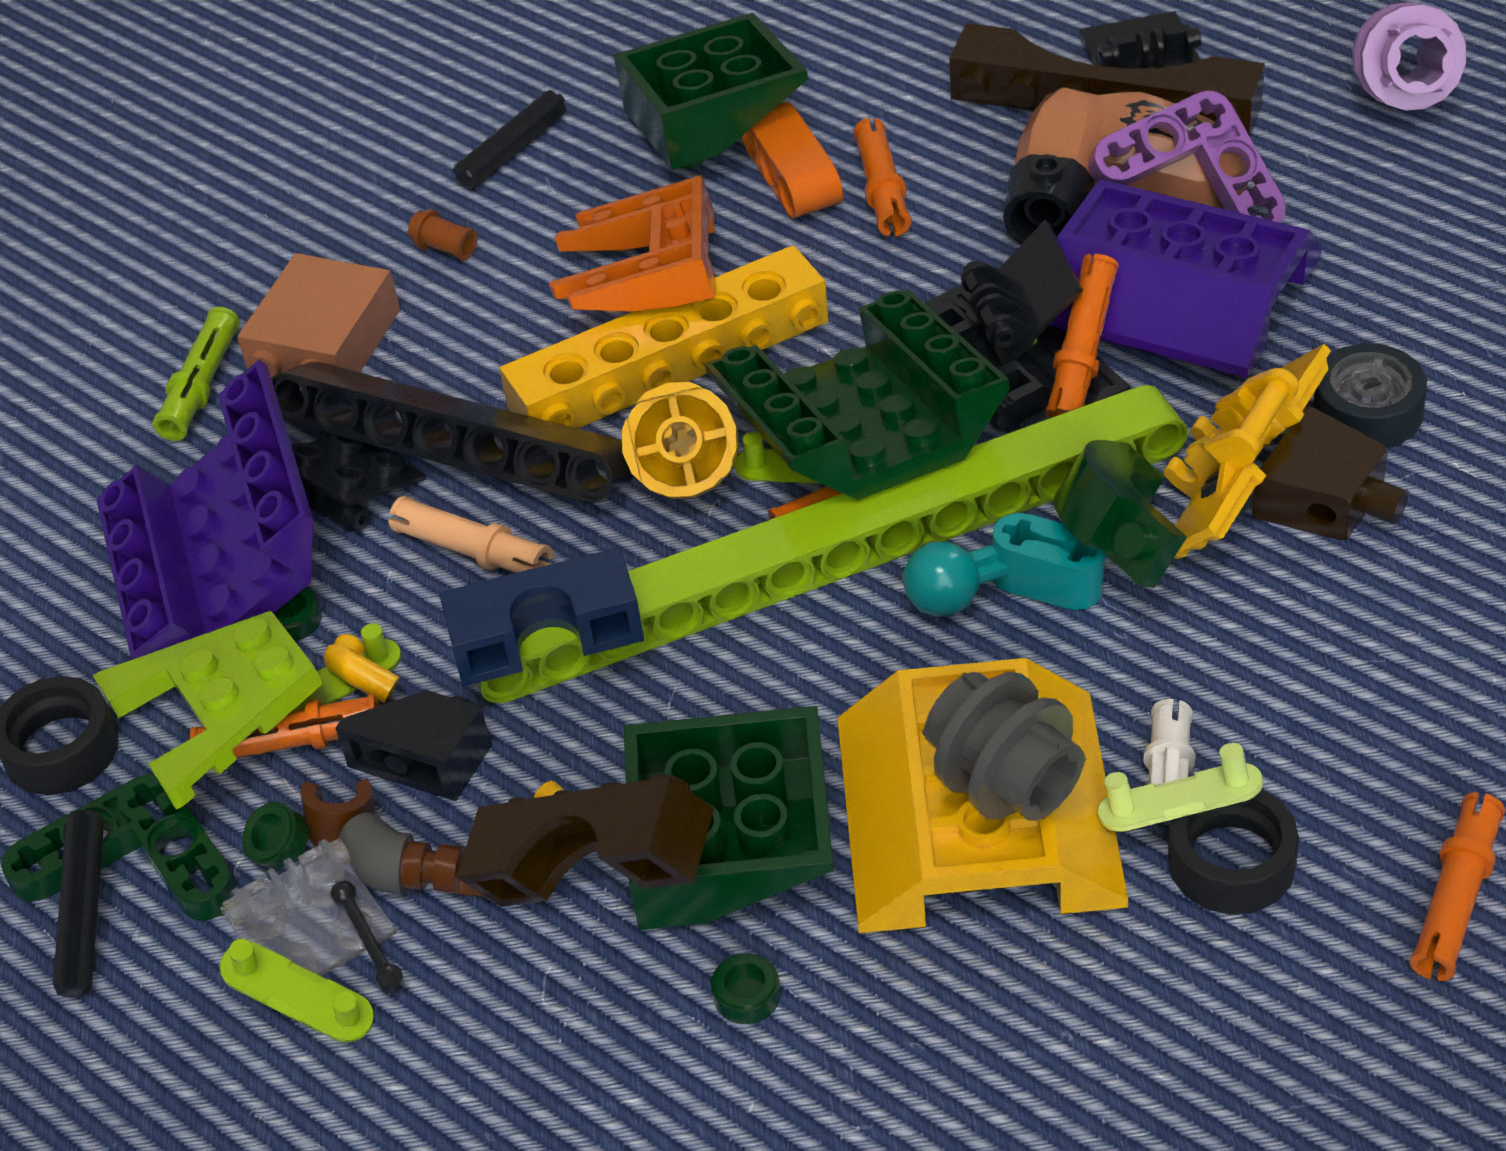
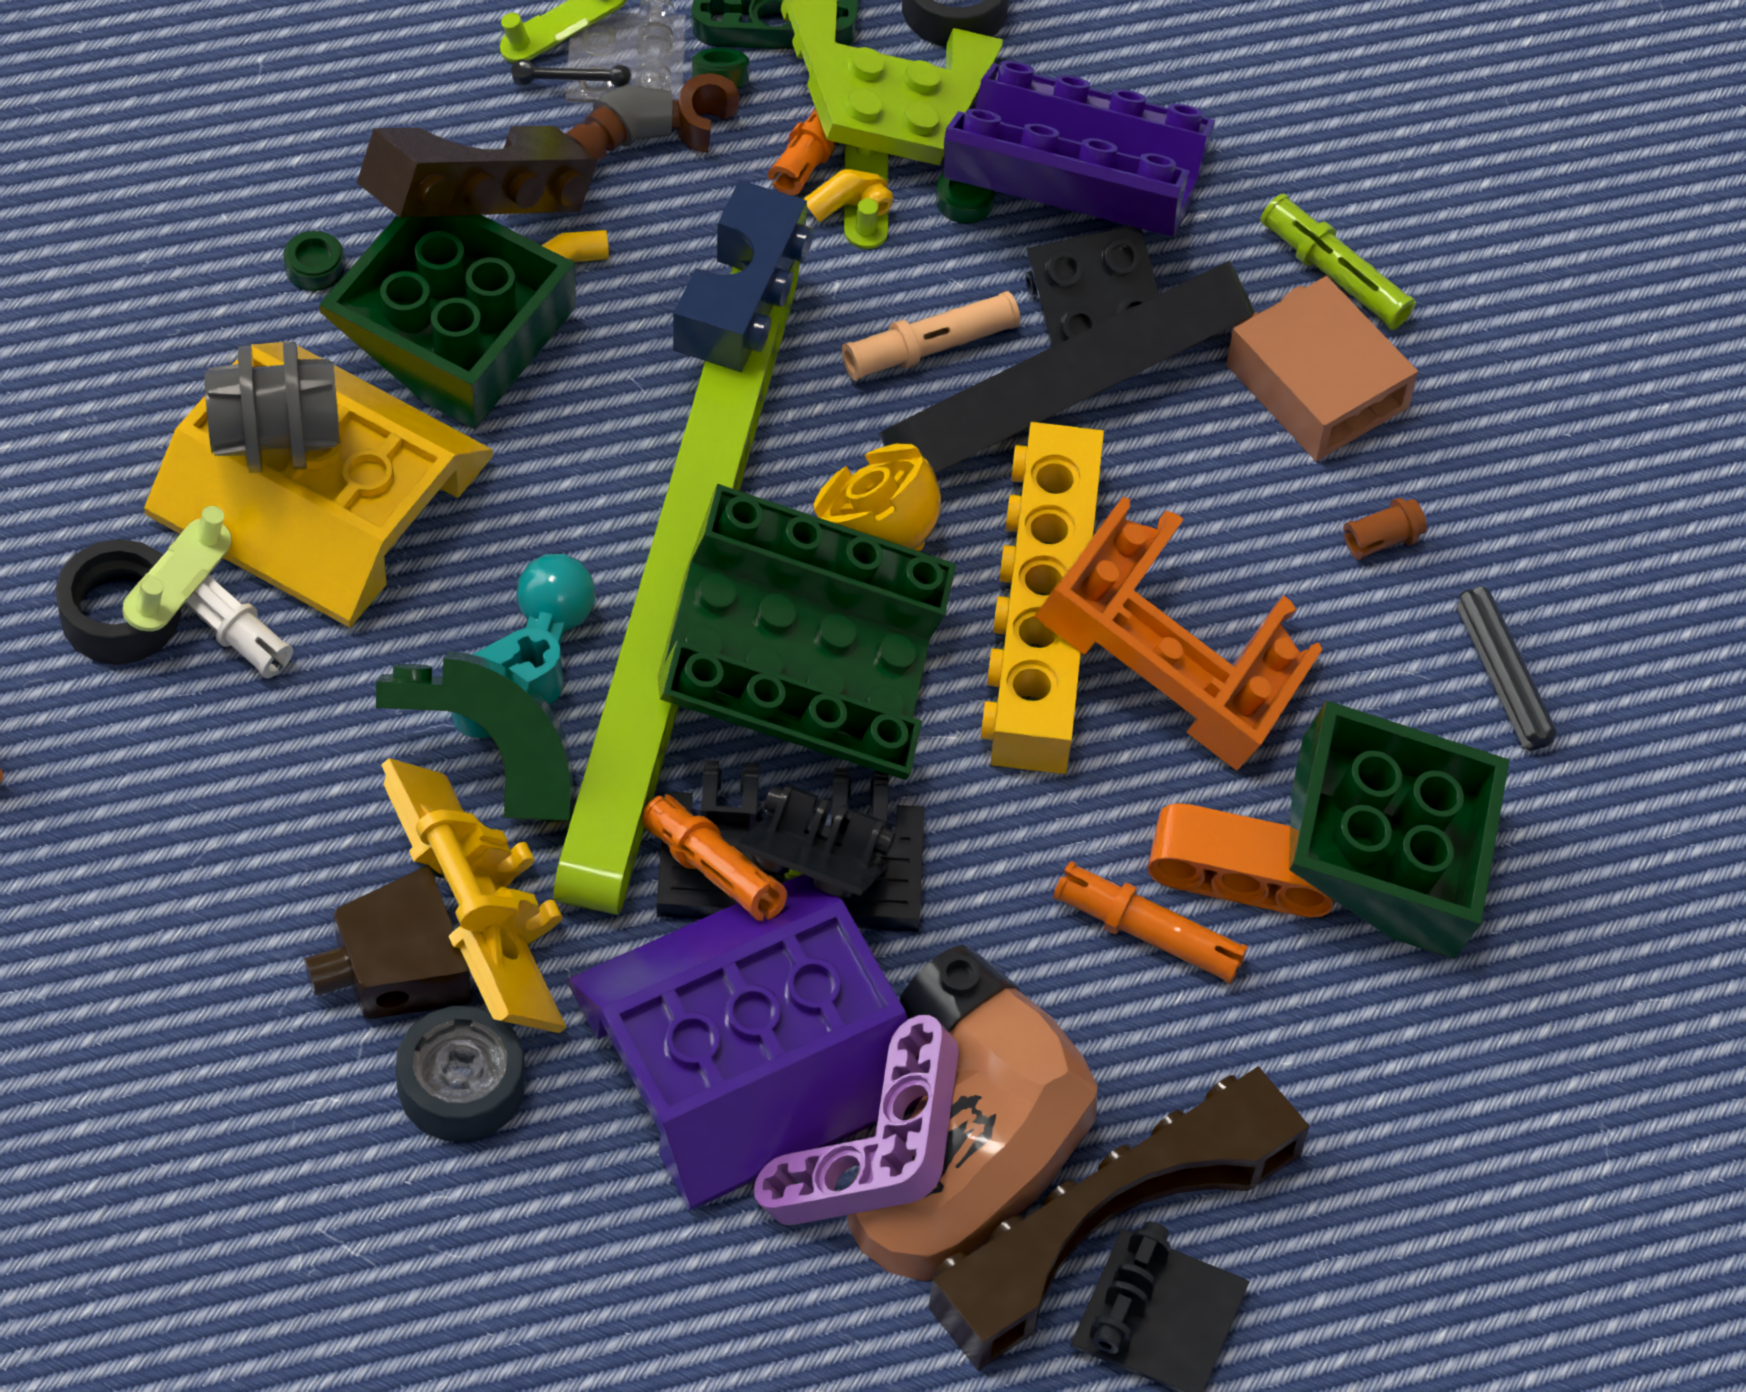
camera: 115 degrees right, 10 degrees up
black slope [335,690,492,802] -> none

